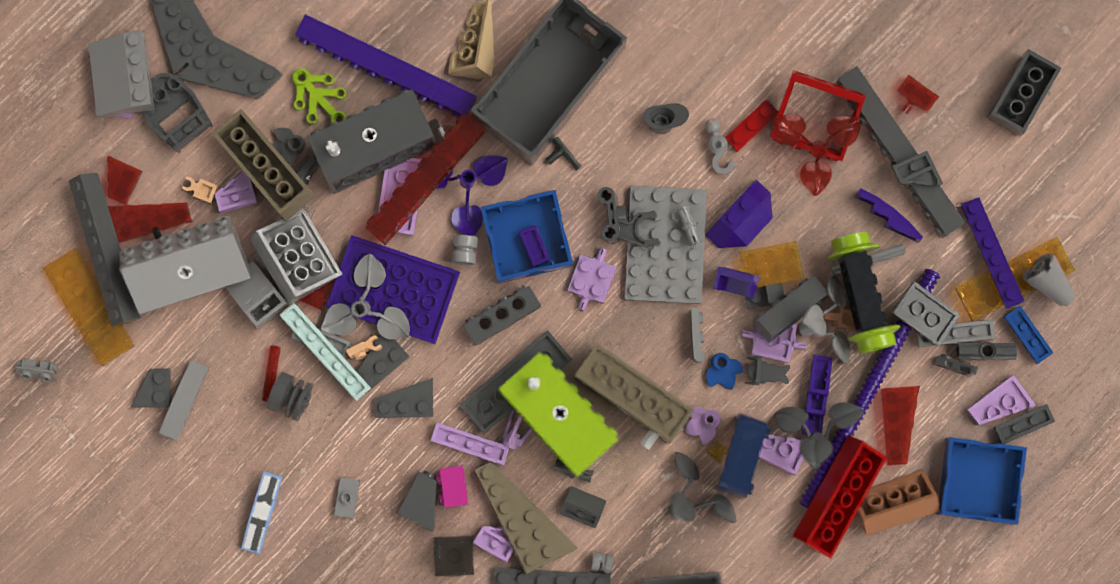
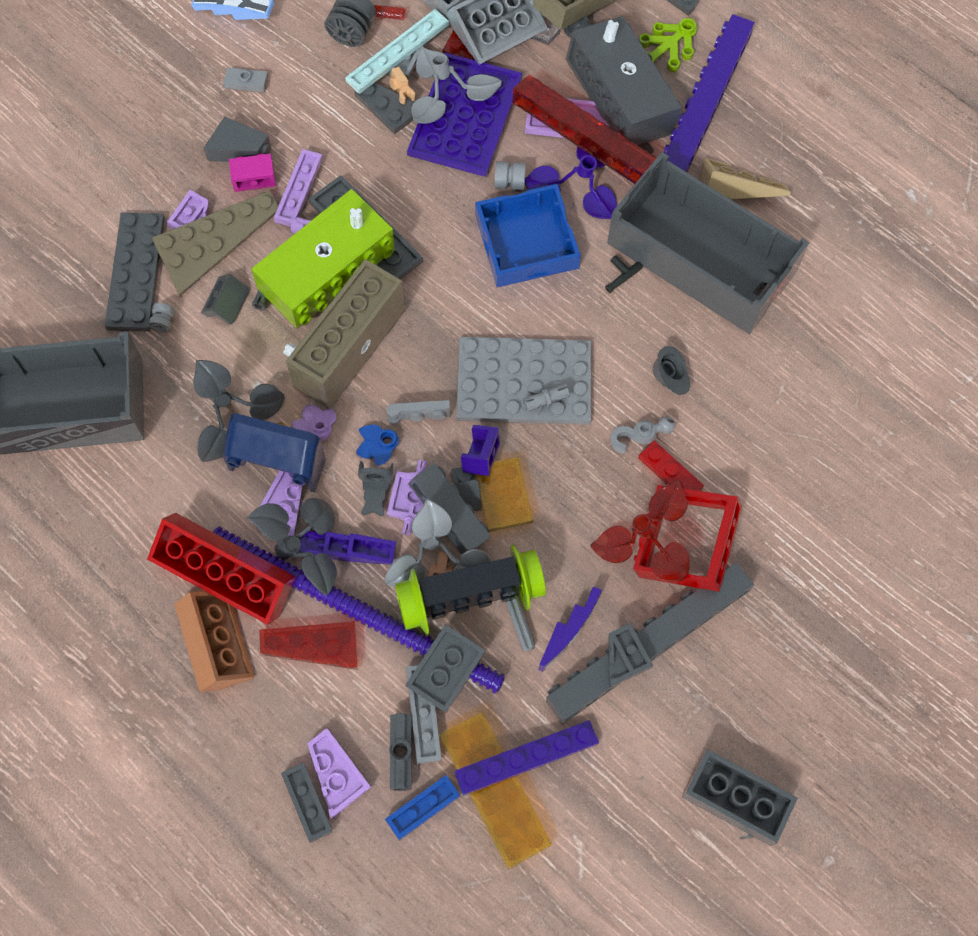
camera: 90 degrees right, 15 degrees down
dark grey plate [272,128,306,164] -> none
dark grey wing [375,378,433,418] -> none
clear smoke panel [433,536,474,576] -> none
dark grey brick [463,285,541,346] -> none
dark purple plate [519,225,551,267] -> none
lavender plate [568,248,617,311] -> none
dark grey piece [597,187,661,248] -> none
dark purple wedge [705,180,773,248] -> none
clear red plate [897,74,939,114] -> none
dark grey wing [933,354,978,377] -> none
blue tile [937,437,1027,525] -> none
light grey cone [1023,253,1075,306] -> none

